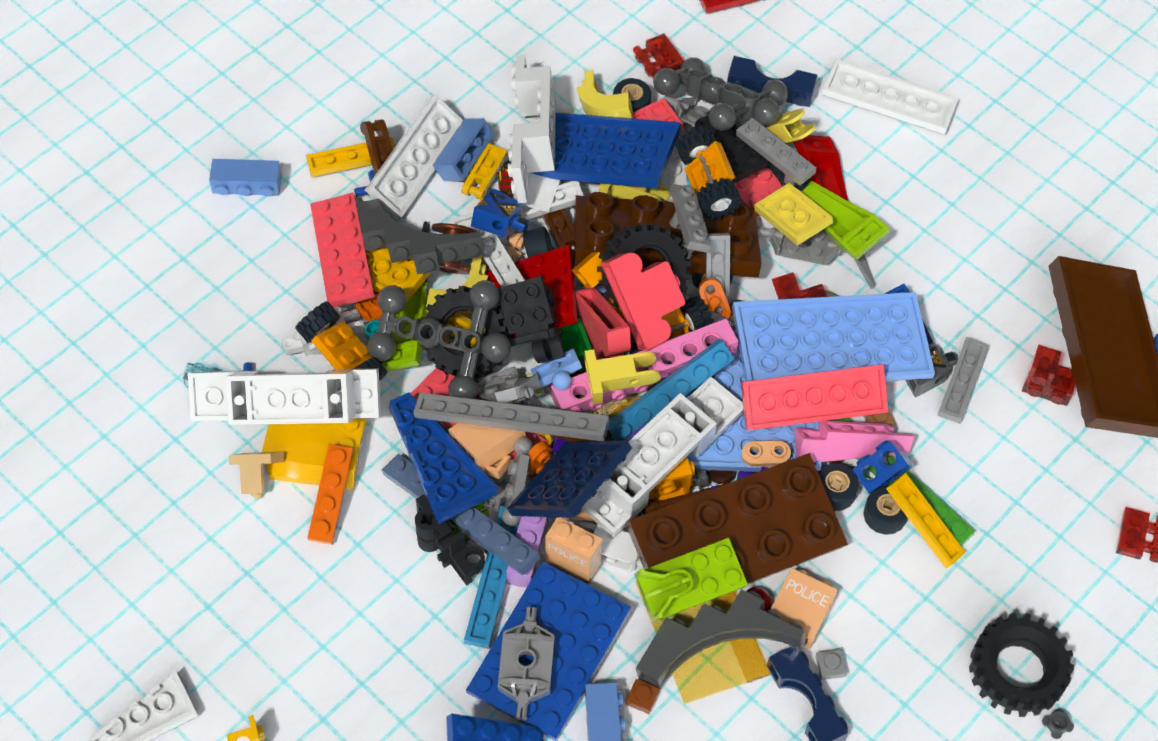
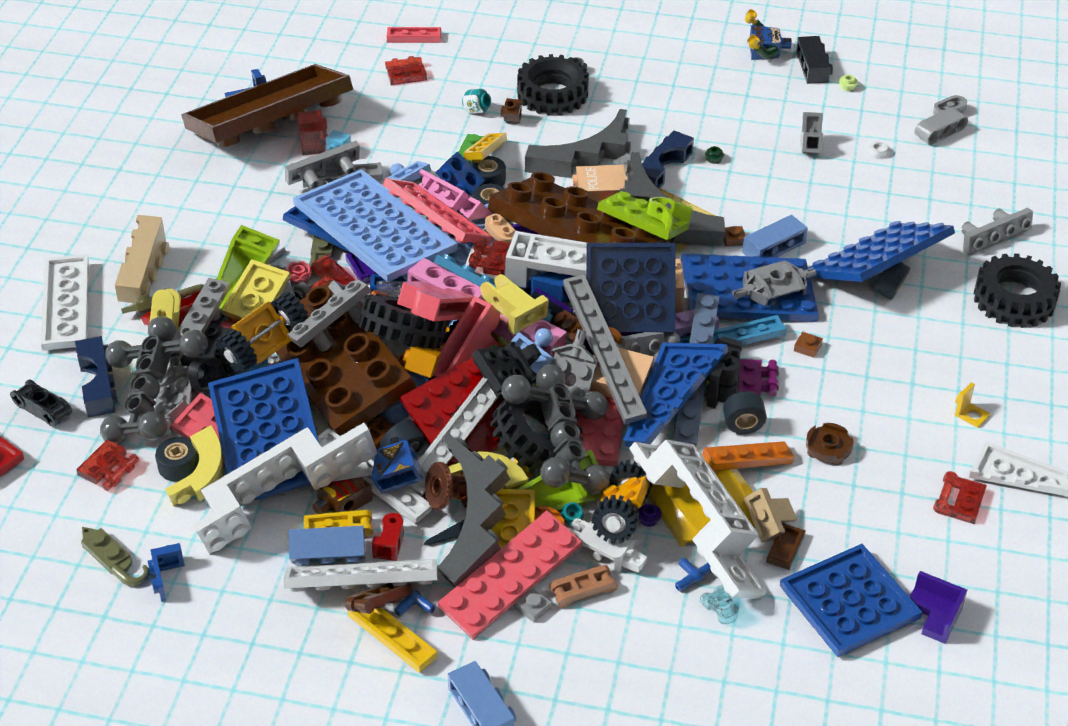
camera: 120 degrees left, 15 degrees down
none -> black piece [10,379,72,427]
none -> olive plate [81,527,150,586]
none -> tan wedge [115,215,169,303]
none -> olive plate [121,284,204,314]
none -> blue bracket [147,543,185,602]
none -> light grey plate [285,140,360,190]
none -> coral plate [286,261,312,284]
none -> dark grey plate [293,282,311,300]
none -> medium azure plate [326,130,351,150]
none -> red leg [372,513,404,561]
none -> light blue plate [387,161,431,182]
none -> teal head [462,88,491,114]
none -> clear red plate [468,237,511,276]
none -> reddish brown plate [501,98,522,123]
none -> light grey plate [516,589,551,623]
none -> dark grey arch [525,109,631,178]
none -> nougat plate [549,565,618,608]
none -> black wheel [723,391,767,434]
none -> magenta plate [738,359,779,397]
none -> reddish brown tile [766,523,806,570]
none -> blue plate [779,543,922,657]
none -> dark orange plate [794,331,823,358]
none -> reddish brown plate [806,423,854,465]
none -> dark purple panel [910,571,968,644]
none -> clear red plate [933,471,987,525]

